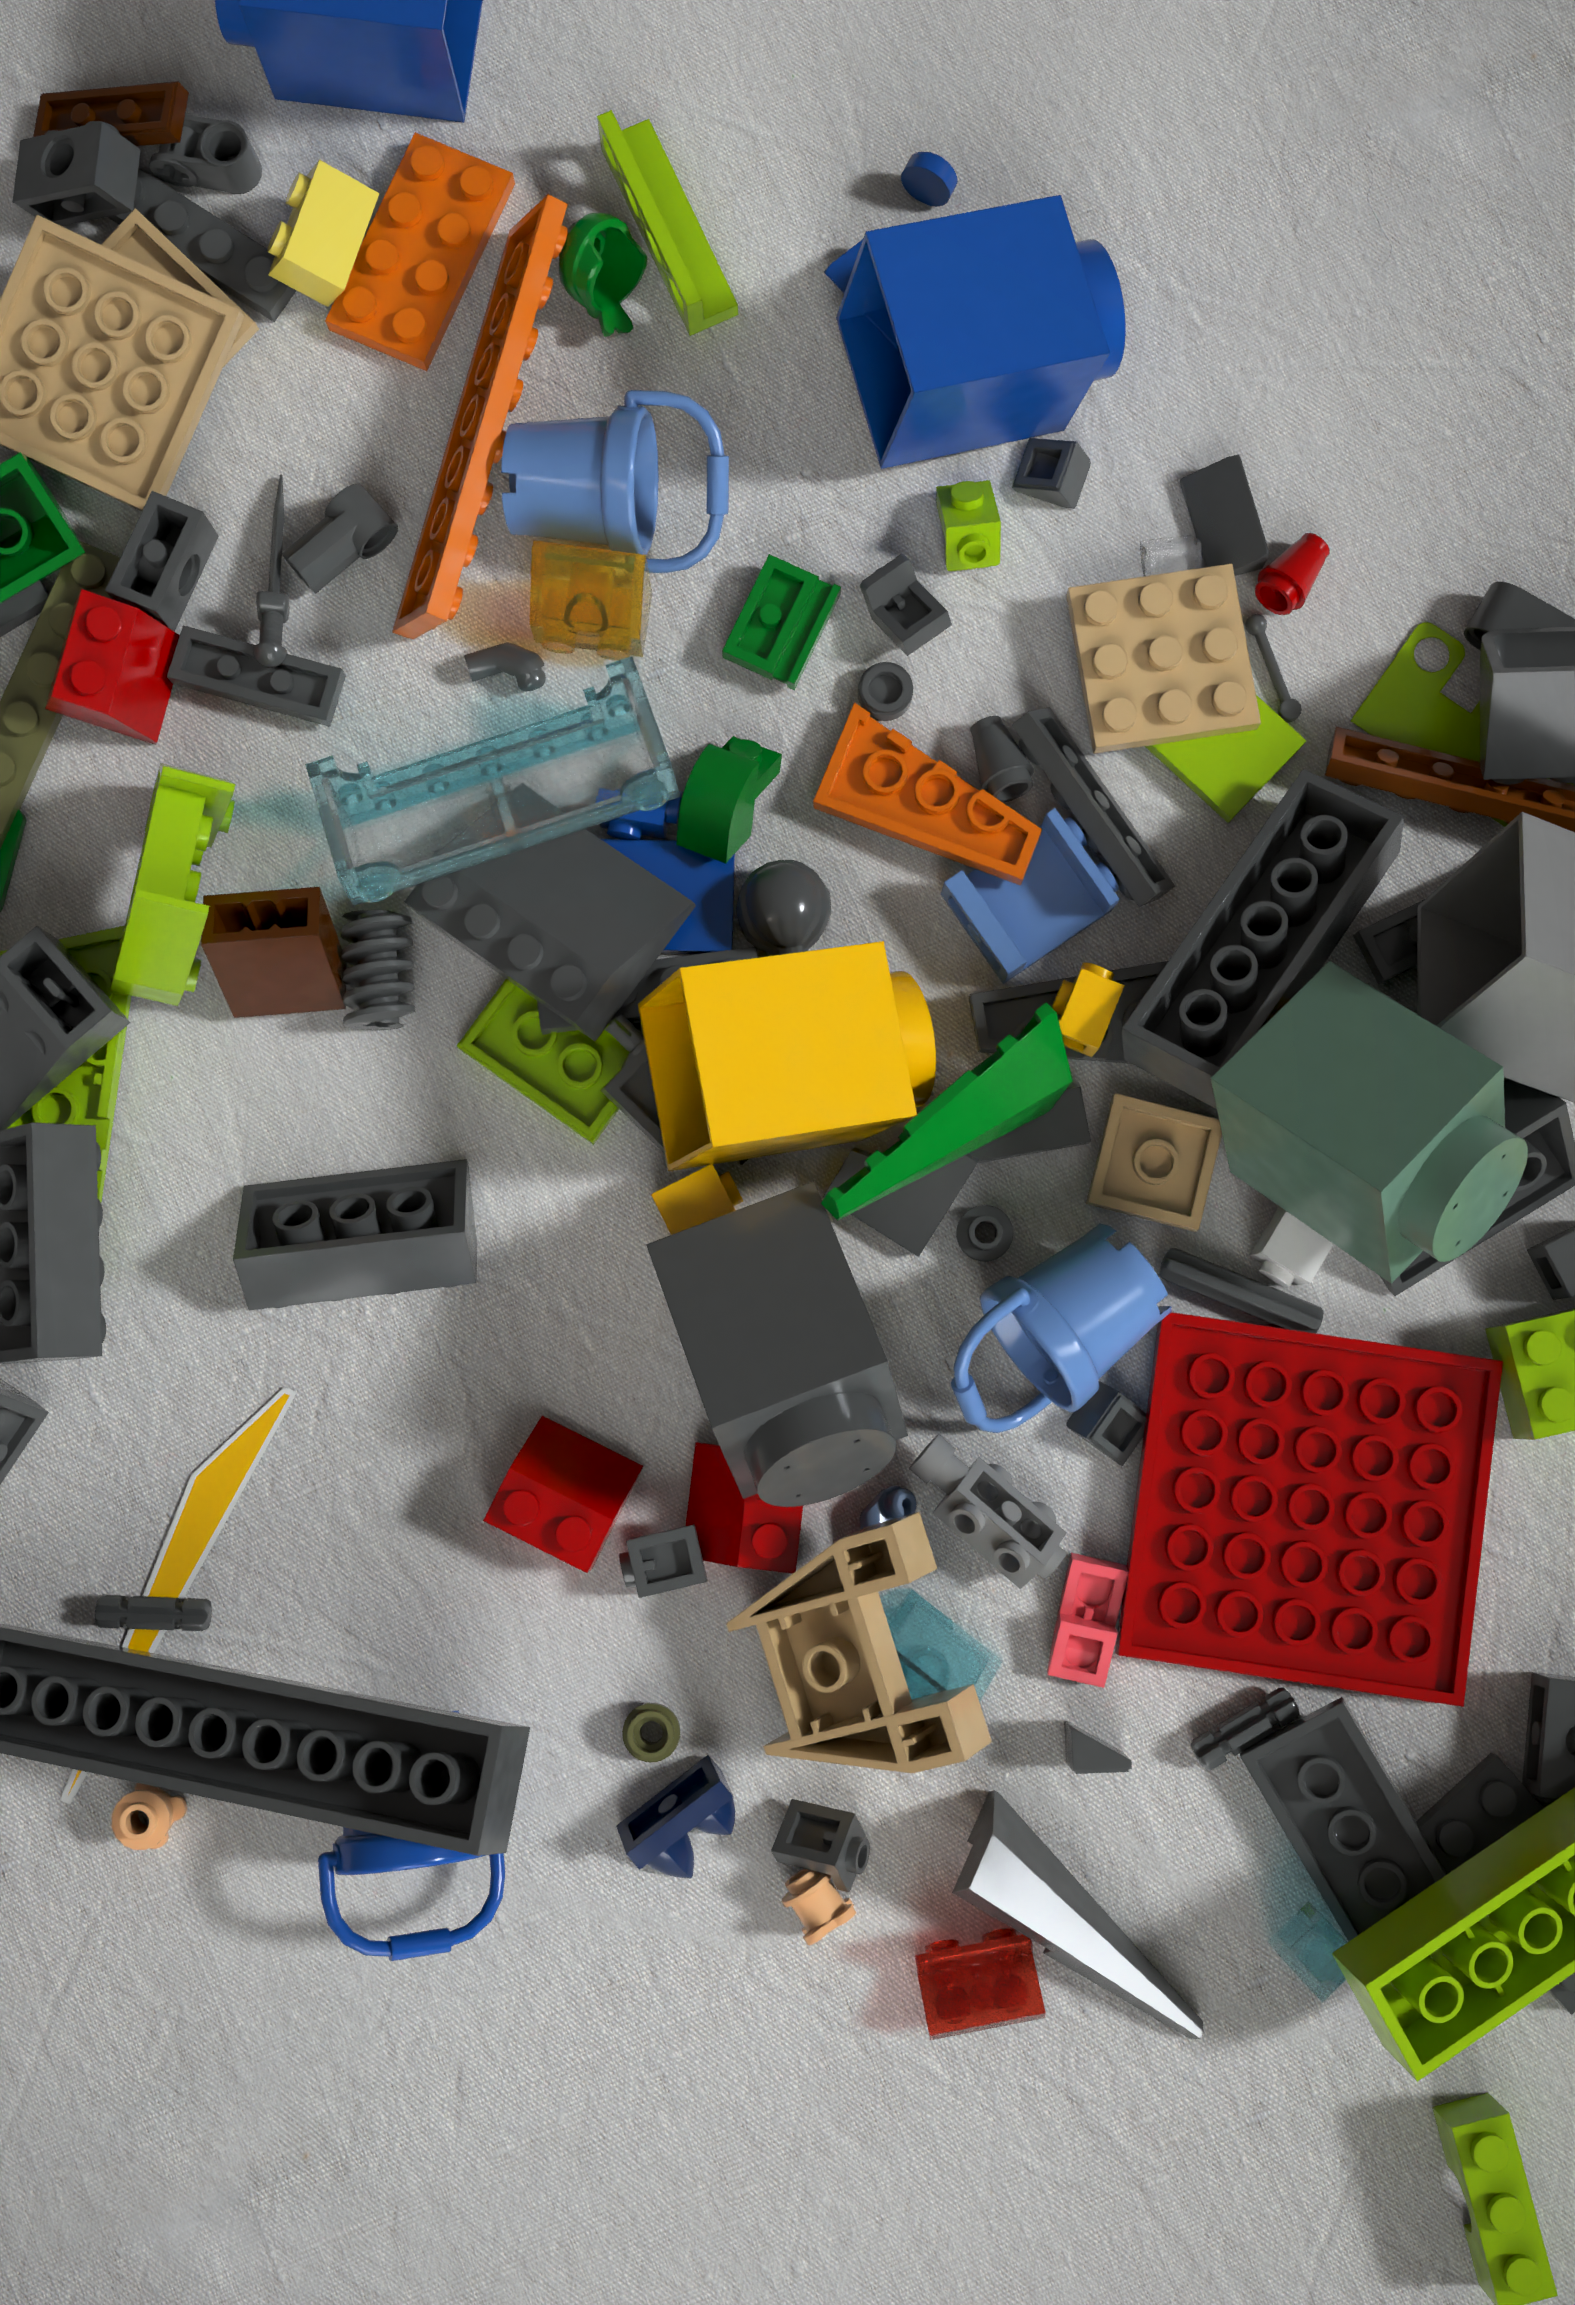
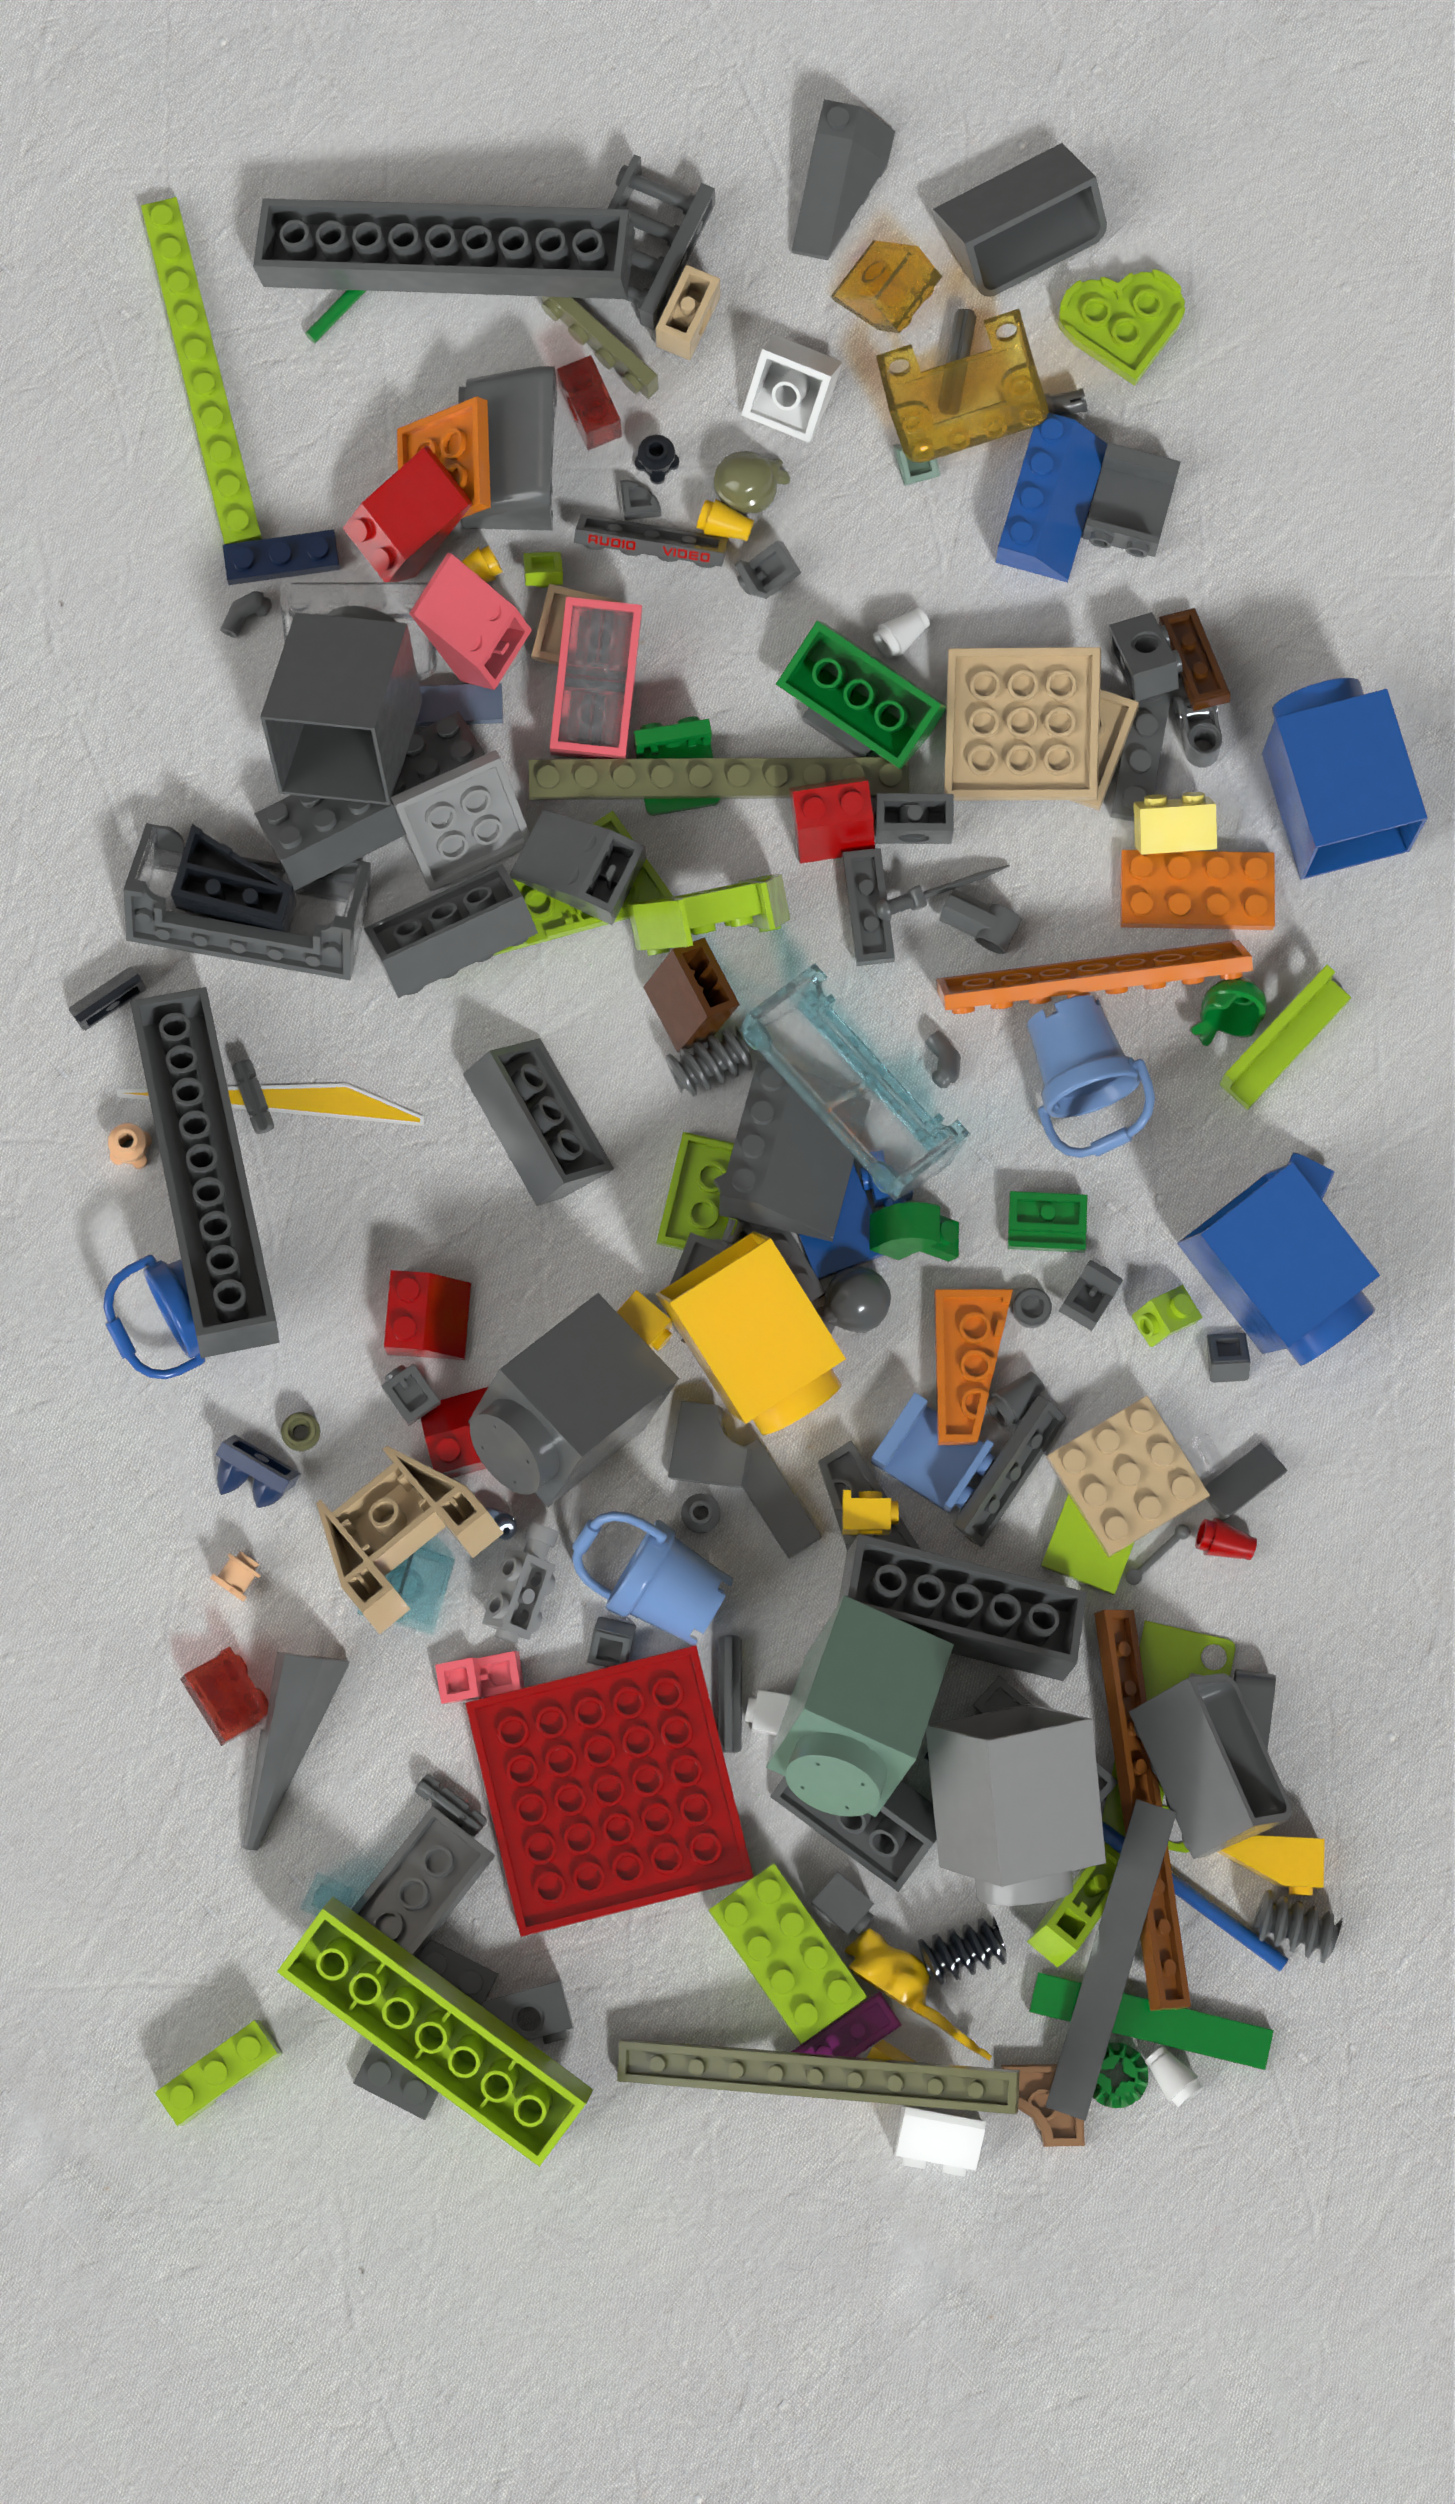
camera: 70 degrees right, 5 degrees down
clear yellow slope [529,540,652,661] -> none
dark grey bracket [771,1799,870,1892] -> none
green wedge [821,1002,1073,1221] -> none
blue tile [901,152,958,207] -> none
dark grey slope [1064,1721,1132,1774] -> none
tan plate [1086,1093,1222,1232] -> none

